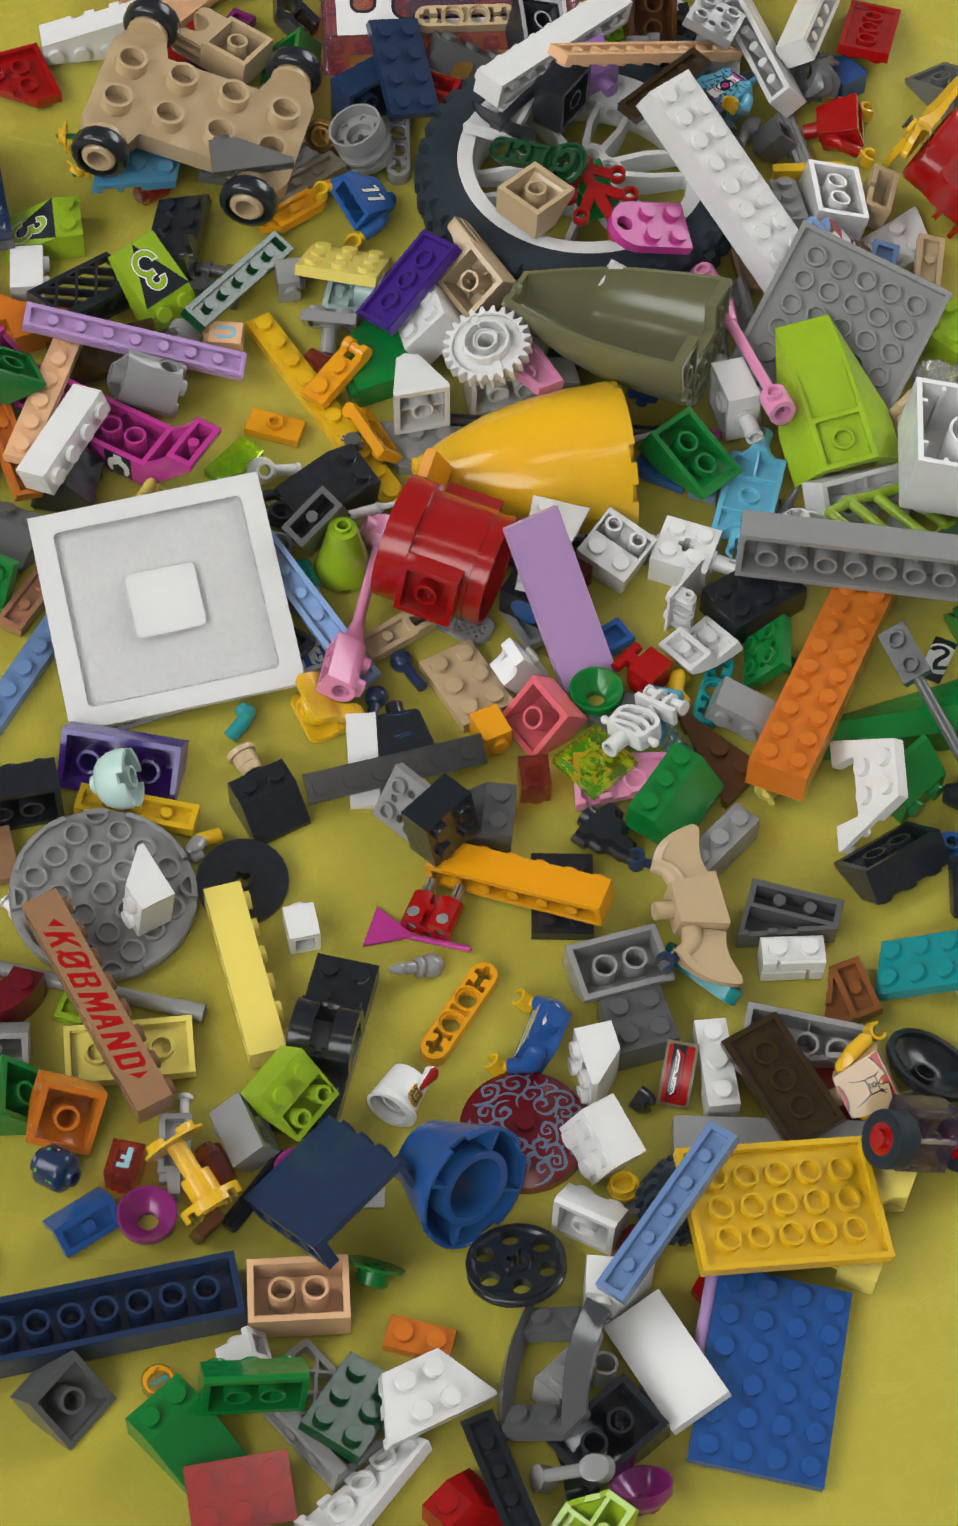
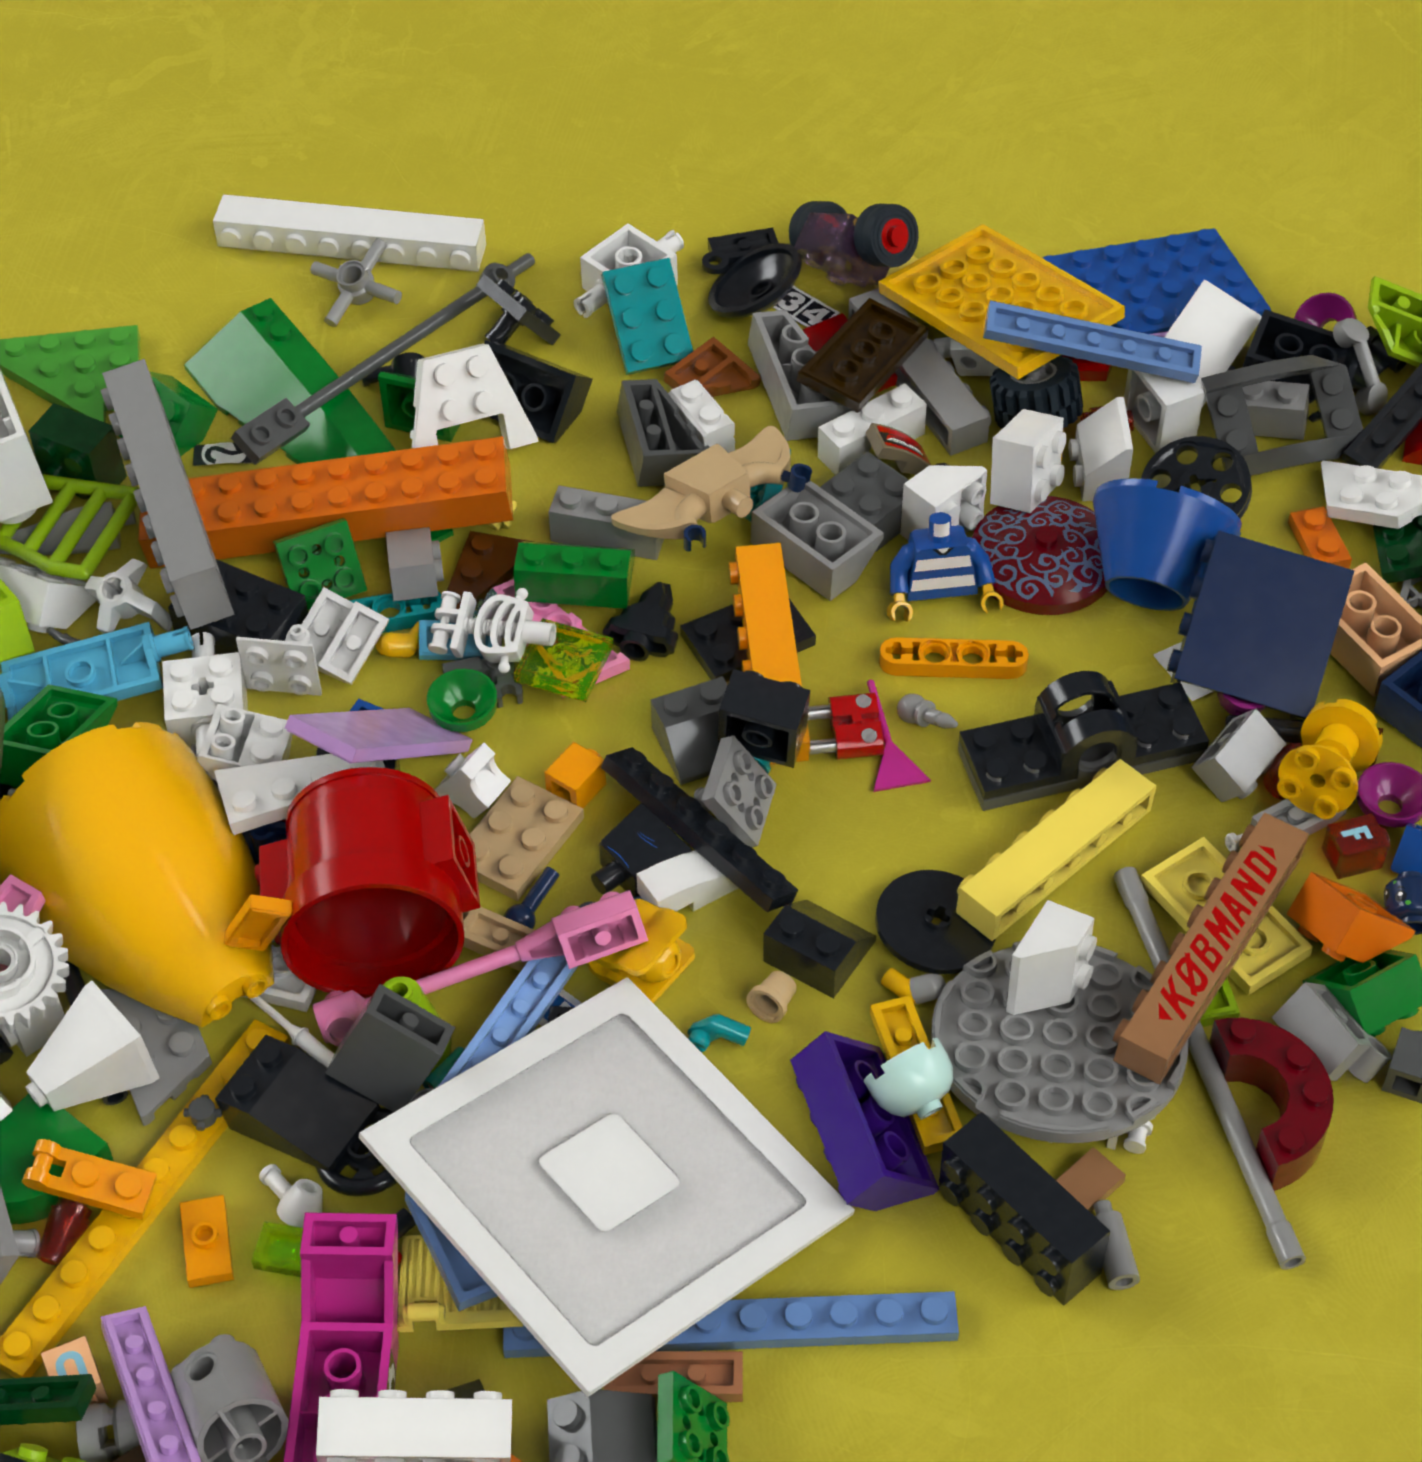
camera: 115 degrees left, 5 degrees down
lime slope [240,1045,340,1142] -> none
white brick [282,902,321,955] -> none
light orange plate [342,402,403,465] -> none
white hat [367,1063,439,1127] -> none
coral slope [502,675,588,760] -> none
clear red brick [517,754,552,804] -> none
red brick [611,642,673,693] -> none
tan torso [828,1021,919,1120] -> none

